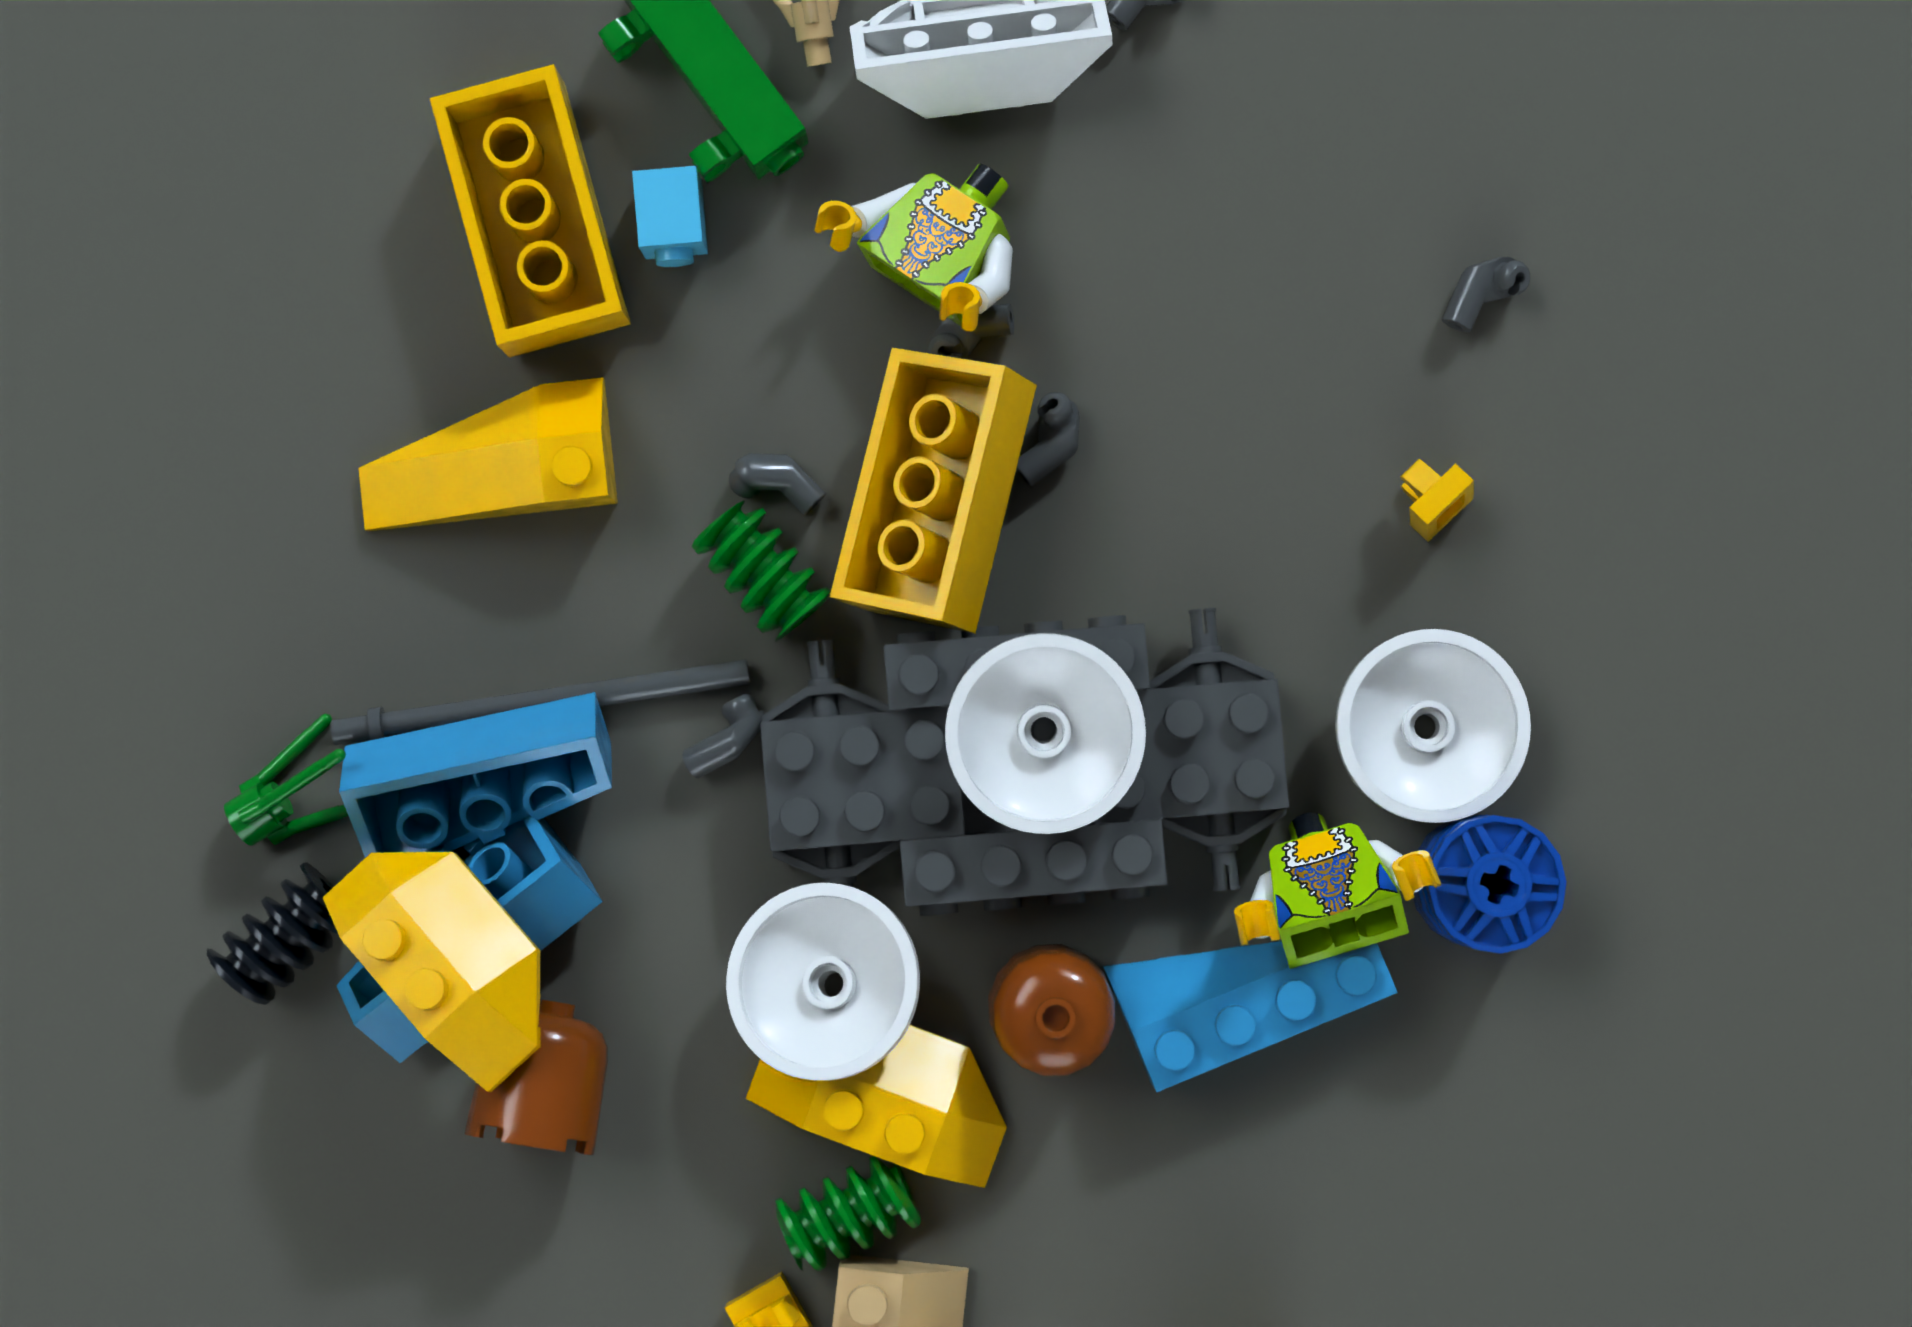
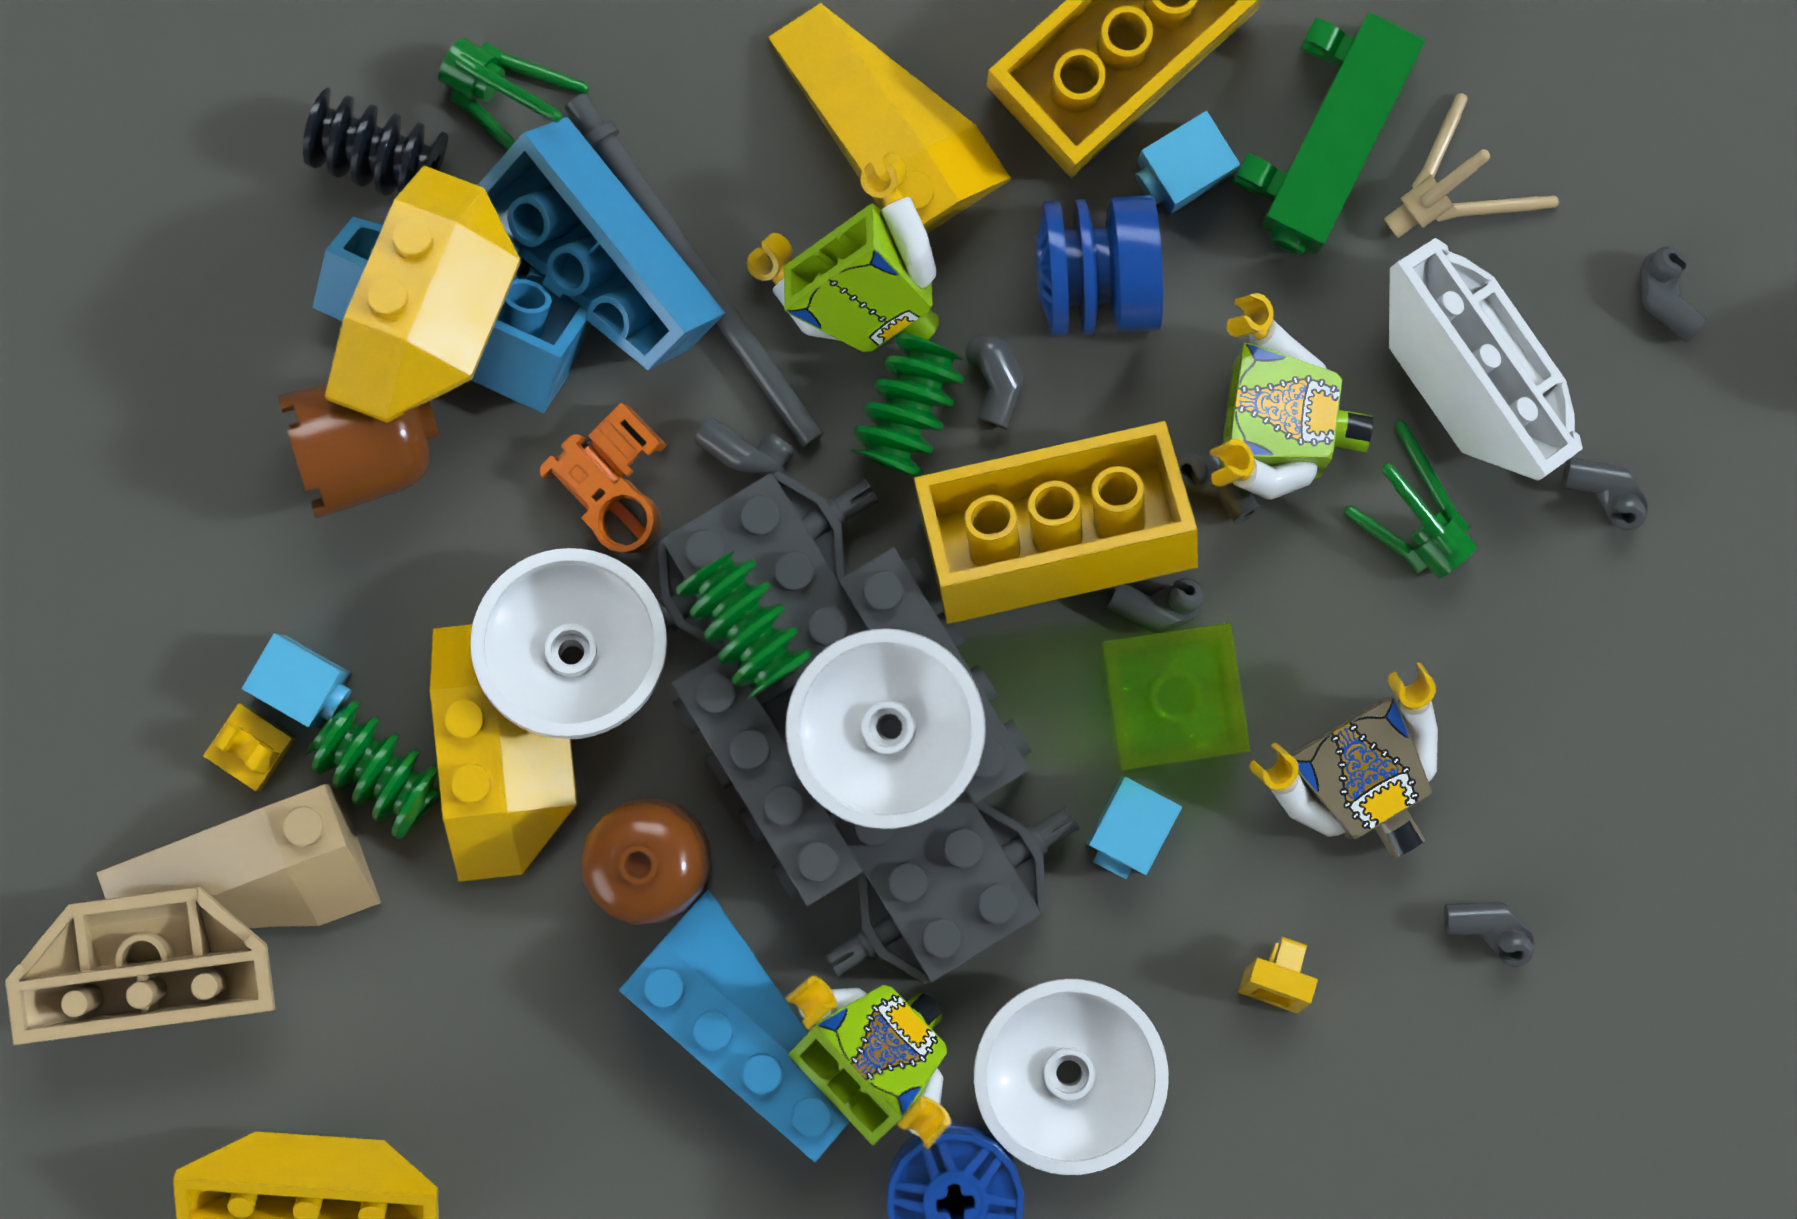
camera: 65 degrees right, 0 degrees up
none -> medium azure brick [242,633,352,728]
none -> orange piece [539,402,667,554]
none -> green piece [676,551,813,700]
none -> lime torso [747,152,939,352]
none -> blue wheel [1035,195,1163,337]
none -> medium azure brick [1085,776,1182,880]
none -> clear neon green brick [1097,623,1251,770]
none -> torso [1249,662,1438,859]
none -> green plant [1344,420,1477,579]

